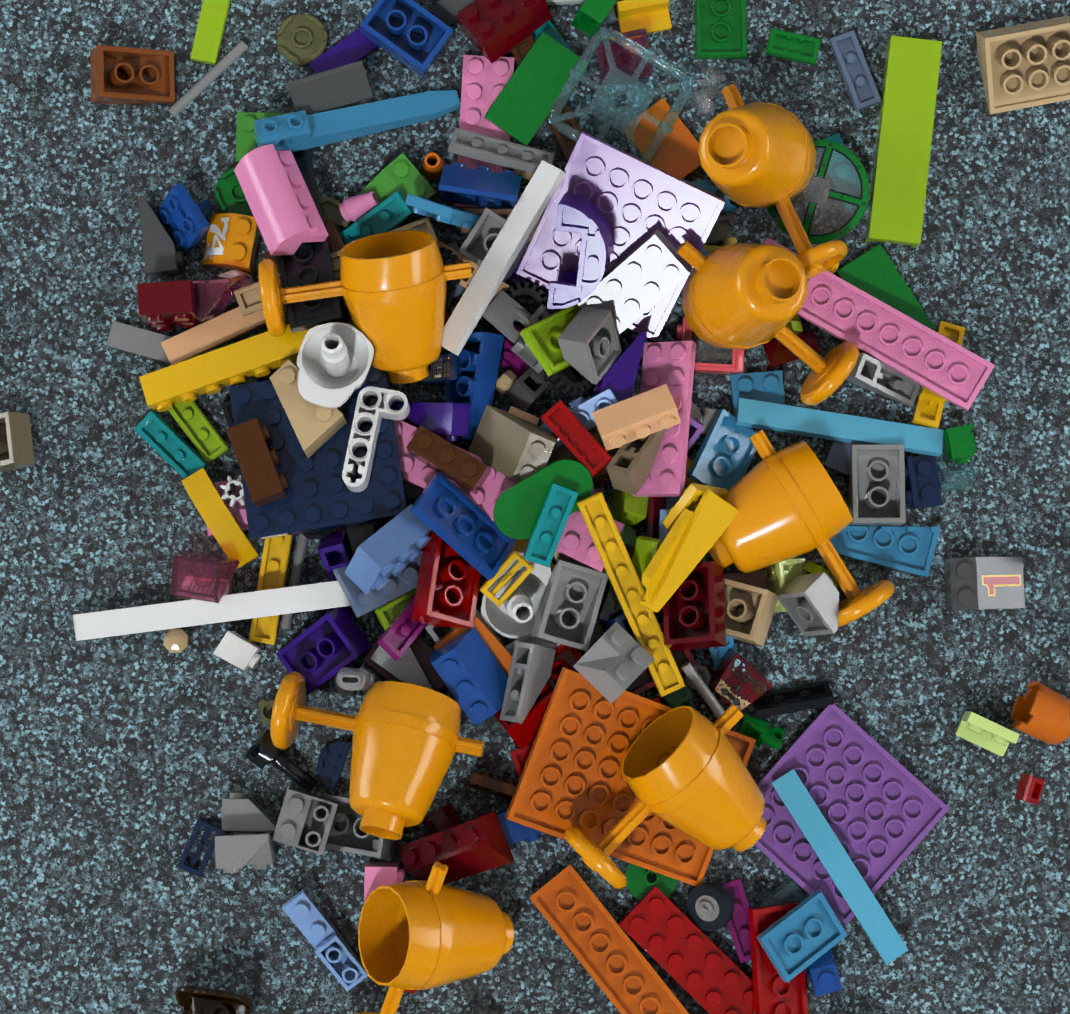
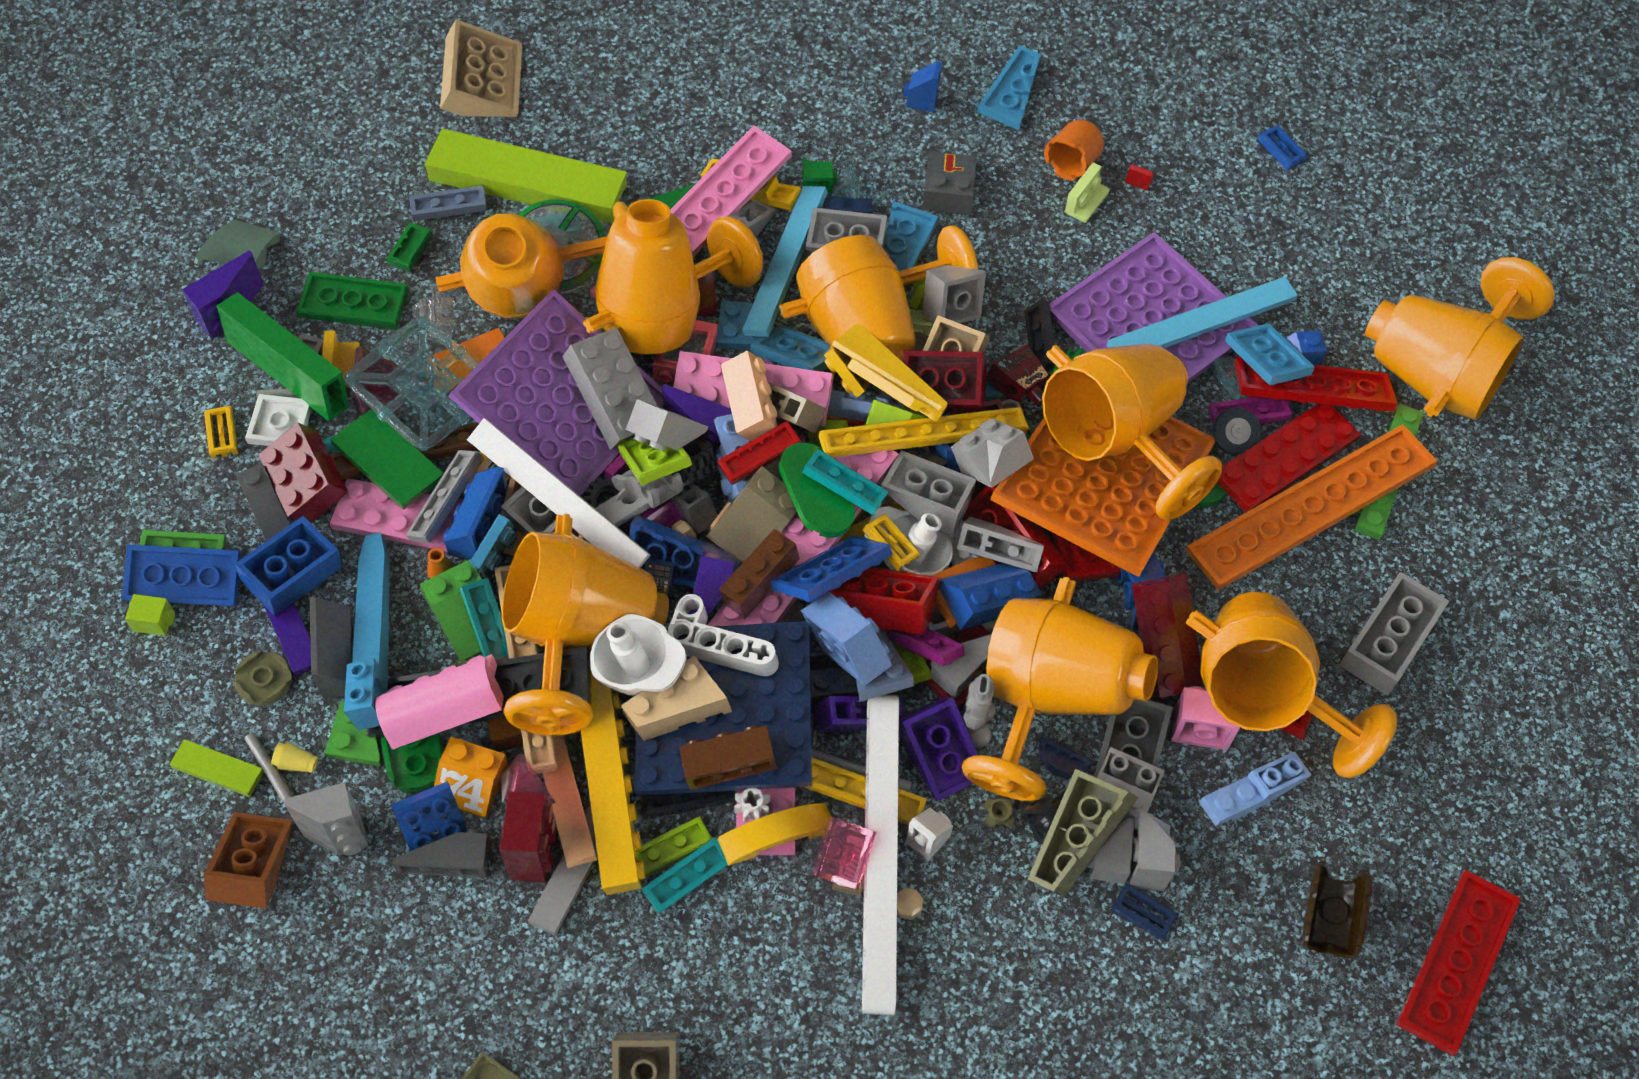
camera: 85 degrees left, 25 degrees down
bright pink cone [339,190,379,222] -> none
reddish brown plate [469,771,518,801] -> none
cylinder [547,192,613,309] -> none
light grey bar [681,661,725,719] -> none
none -> light yellow cone [271,741,318,773]
none -> light grey slope [284,782,369,856]
none -> olive wedge [1028,769,1139,895]

